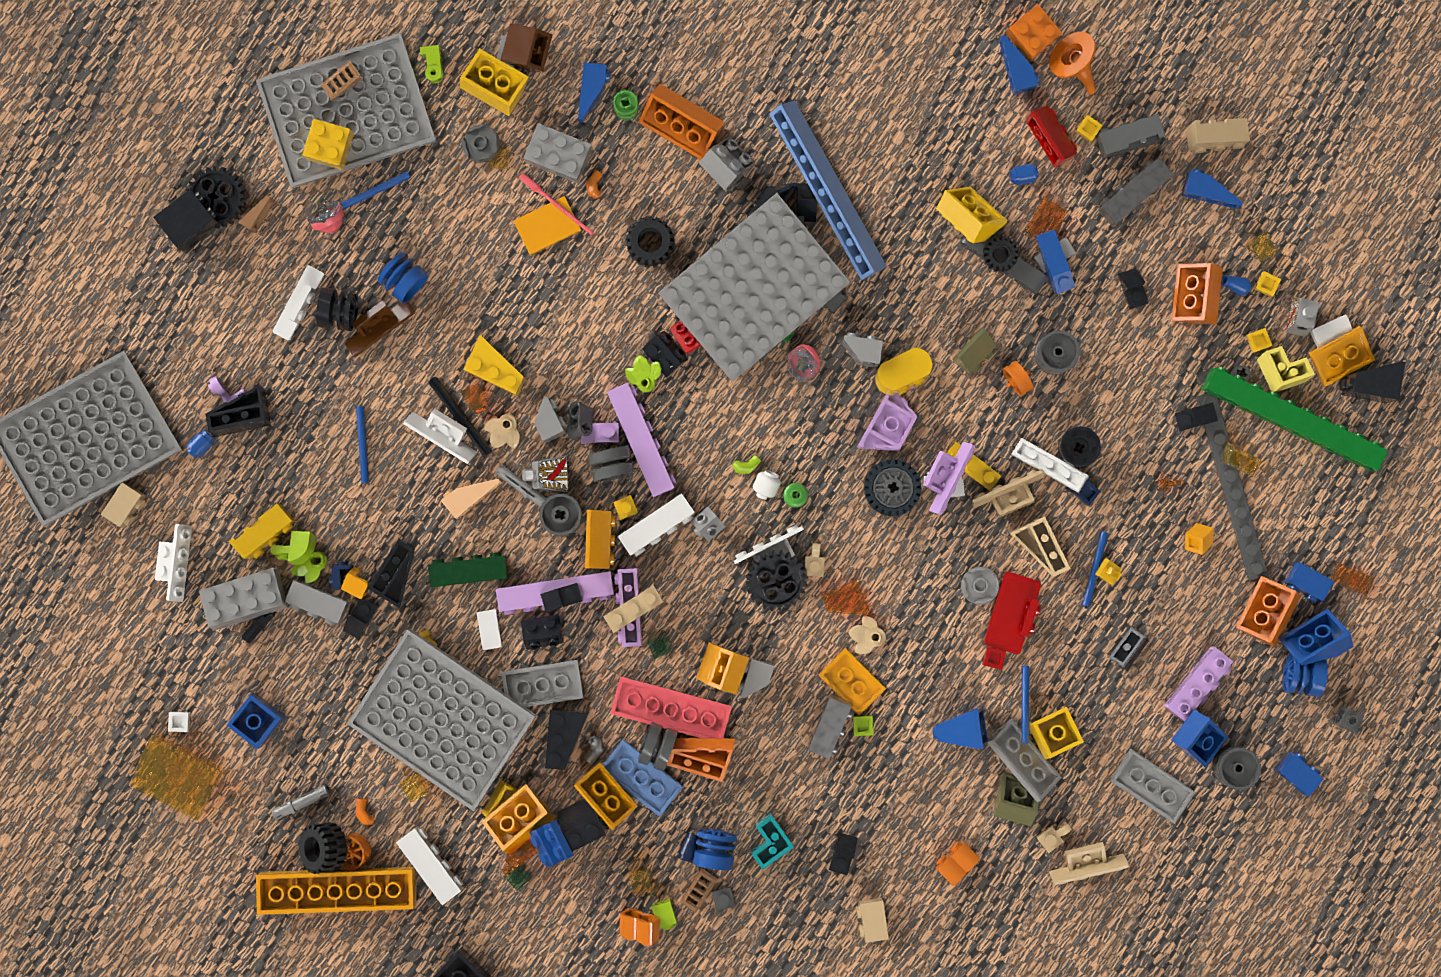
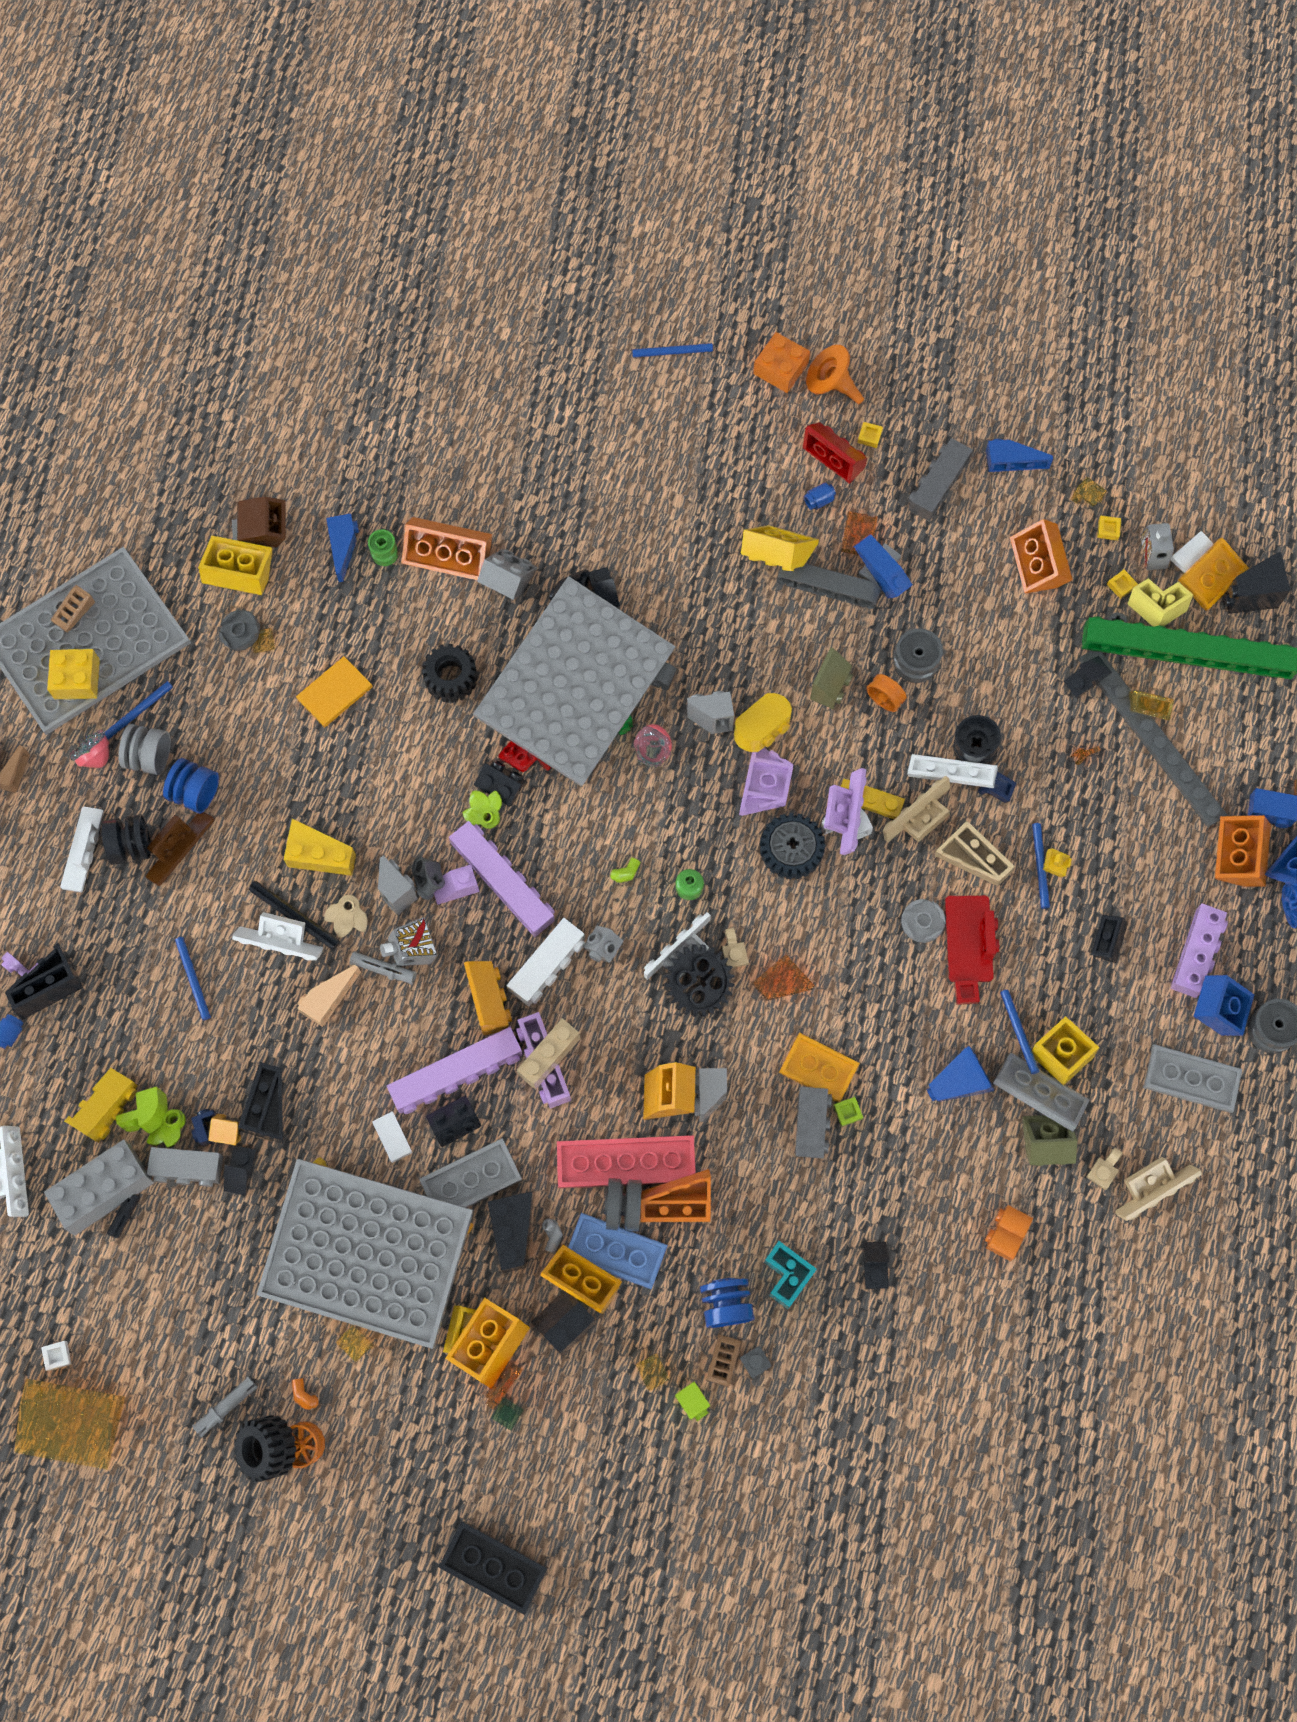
camera: 15 degrees left, 15 degrees down
blue brick [226,693,286,749] -> none
light orange brick [256,867,417,915] -> none
white brick [396,826,463,905] -> none
lime leg [420,45,443,84] -> none
dark green brick [428,552,509,588] -> none
clear orange brick [461,383,490,415] -> none
coral piece [519,173,594,236] -> none
light grey brick [524,123,592,184] -> none
blue plate [529,820,574,868] -> none
dark grey wheel [539,494,583,536] -> none
black slope [540,583,583,612] -> none
orange arm [586,169,603,199] -> none
dark grey wheel [588,446,635,482] -> none
yellow plate [613,495,638,520] -> none
orange brick [620,908,660,946] -> none
clear green plate [647,634,672,659] -> none
dark blue cone [677,833,699,863] -> none
white head [753,470,781,500] -> none
medium blue brick [769,101,887,280] -> none
tan plate [848,616,886,654] -> none
tan brick [856,898,889,943] -> none
black tyre [983,236,1019,273] -> none
blue slope [999,35,1039,95] -> none
dark grey wedge [1096,114,1165,159] -> none
black slope [1117,268,1149,310] -> none
light orange panel [1185,523,1214,555] -> none
tan wedge [1186,118,1250,153] -> none
blue cone [1221,275,1251,296] -> none
none -> light grey wheel [119,724,171,775]

